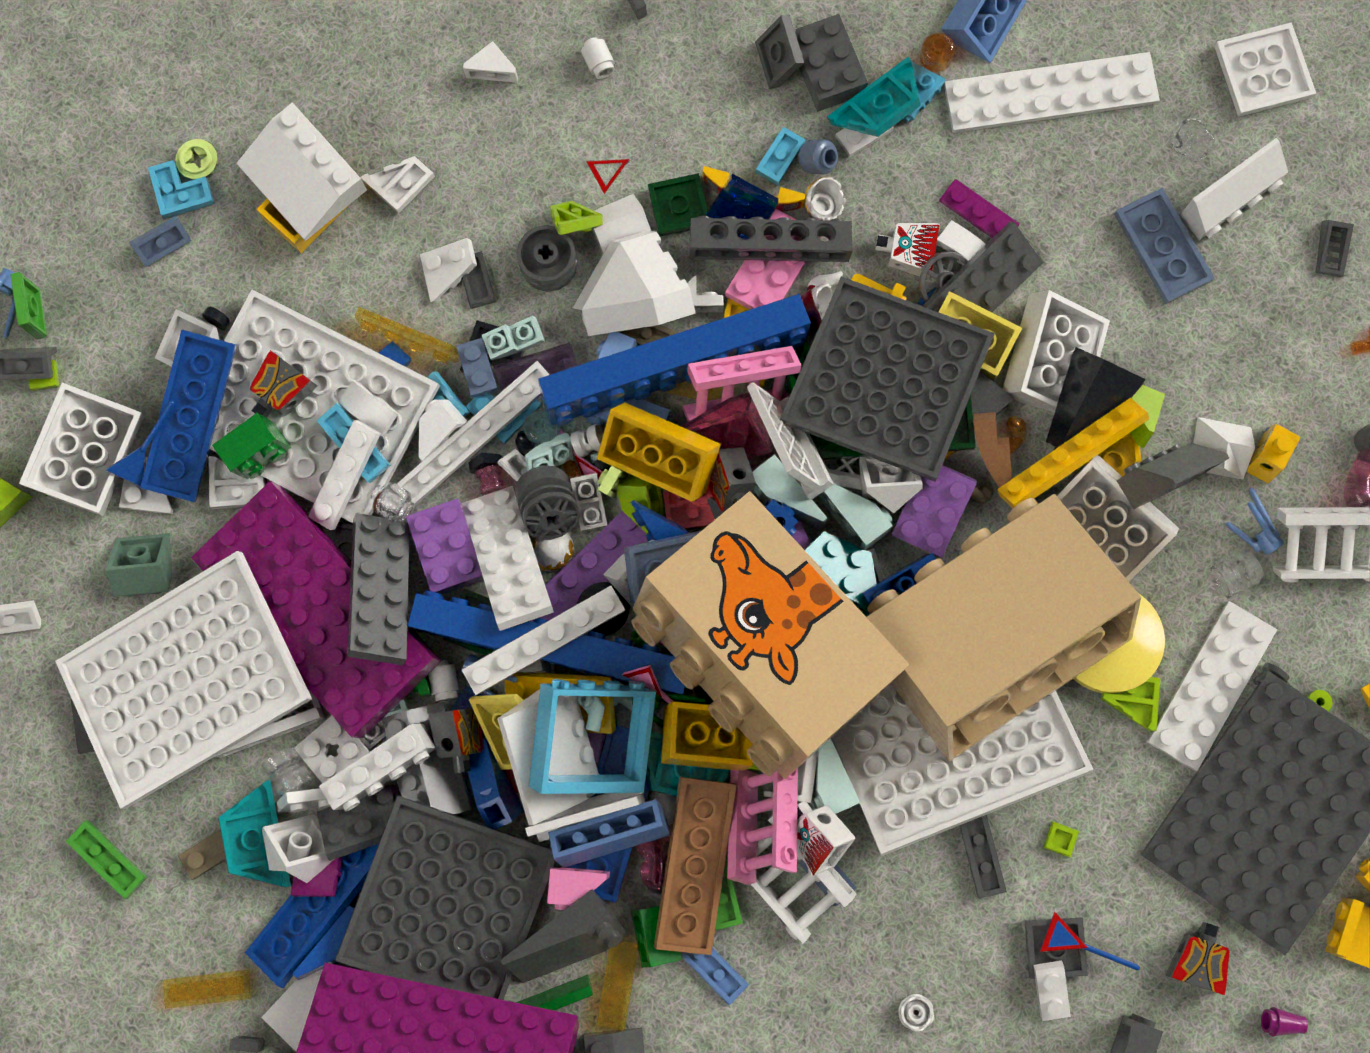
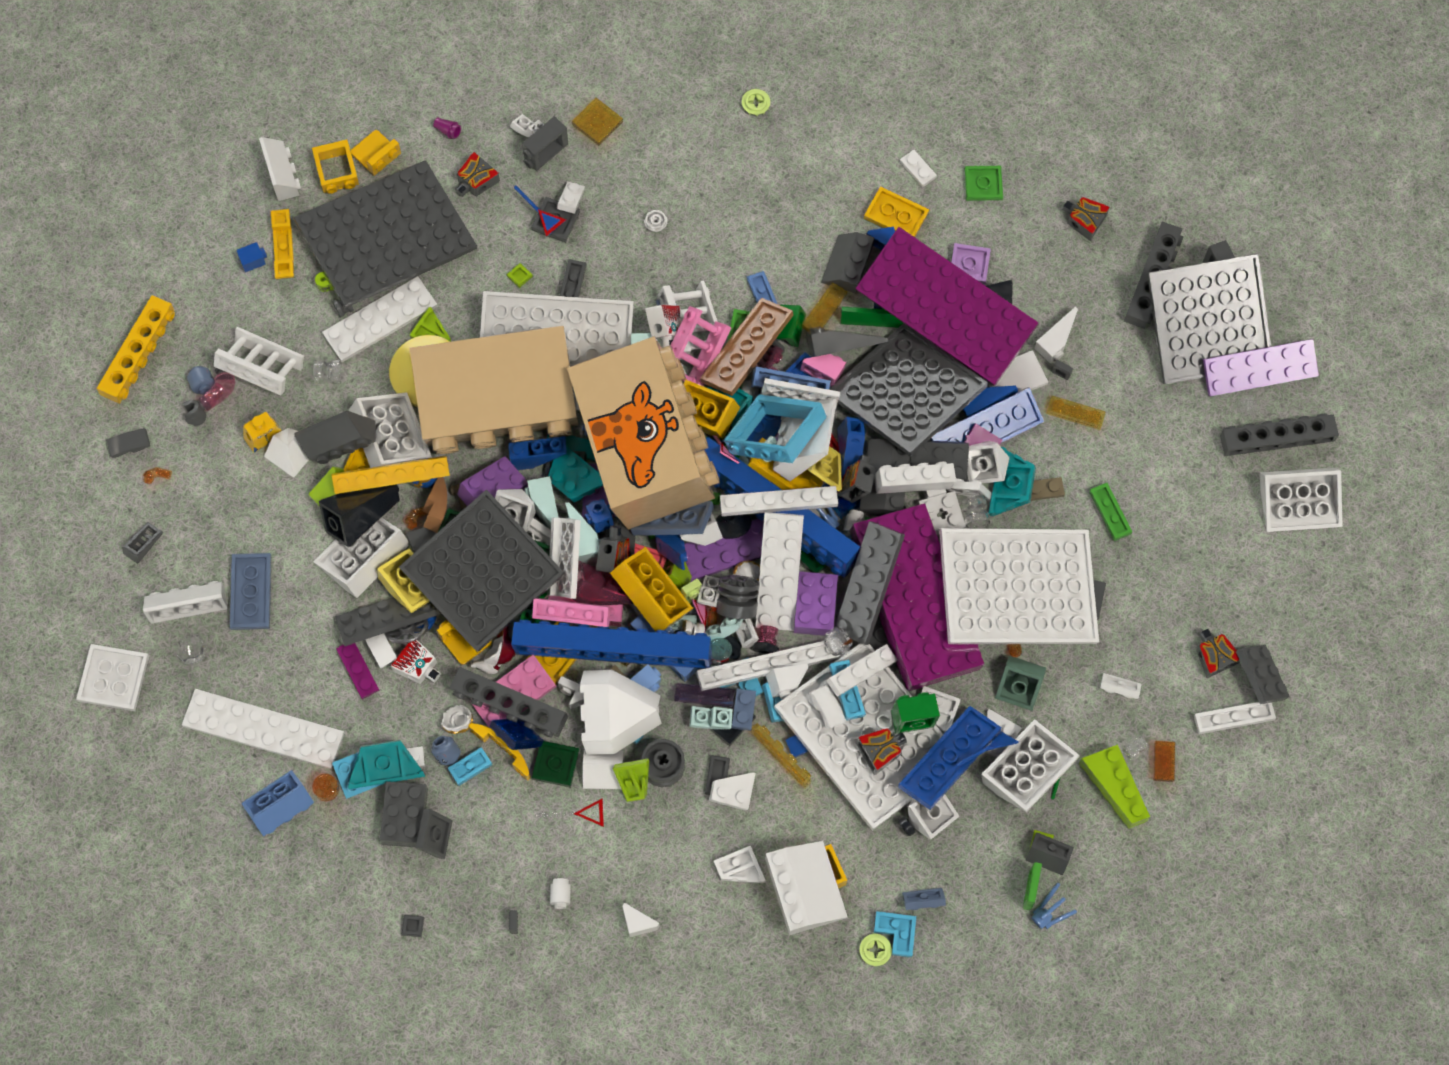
camera: 160 degrees left, 10 degrees down
medium blue plant [1226,488,1284,555] -> none

